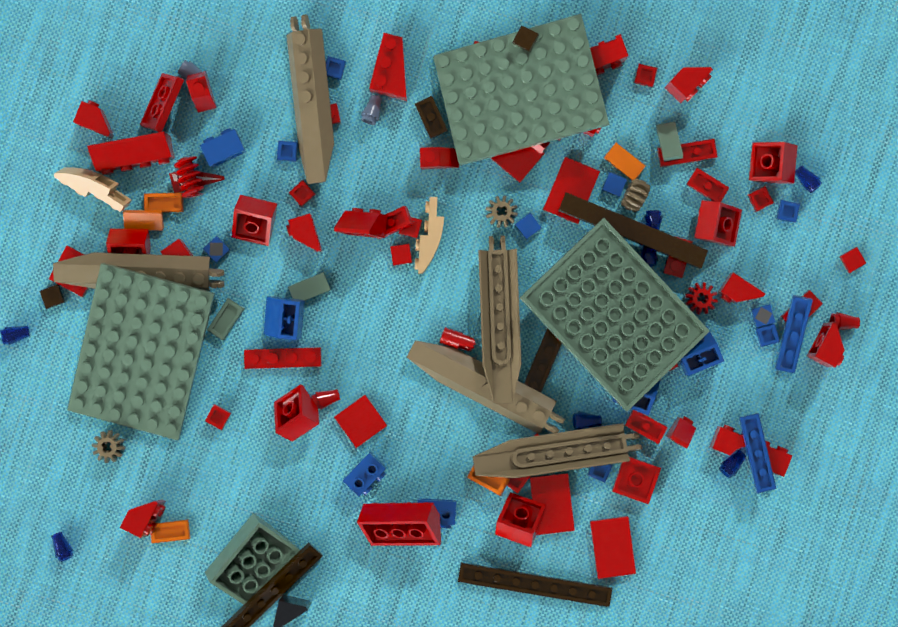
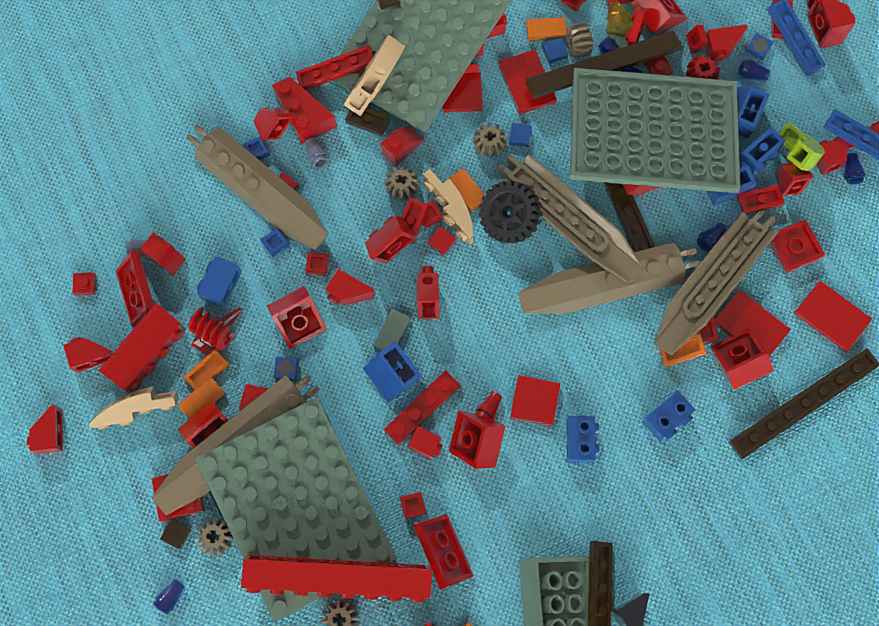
camera: 40 degrees left, 15 degrees down
sand green tile [207,298,245,340] -> none
red slope [357,502,441,546] -> none
red hinge [440,327,476,351] -> none
blue tile [587,464,613,483] -> none
blue tile [755,324,780,347] -> none
none -> red slope [27,405,63,455]
none -> red plate [72,272,96,296]
none -> dark tan gear [195,518,234,557]
none -> red brick [241,554,432,602]
none -> red slope [253,107,295,141]
none -> red tile [296,45,374,90]
none -> tan slope [343,34,405,116]
none -> dark tan gear [384,165,419,201]
none -> red brick [408,426,443,460]
none -> red tile [413,514,474,590]
none -> red torso [417,266,439,319]
none -> orange tile [447,168,485,212]
none -> black wheel [478,181,542,243]
none -> clear yellow slope [606,1,633,37]
none -> red plate [625,7,648,46]
none -> red plate [686,24,708,53]
none -> clear blue cone [738,59,770,81]
none -> blue brick [739,127,786,174]
none -> lime arch [779,122,825,171]

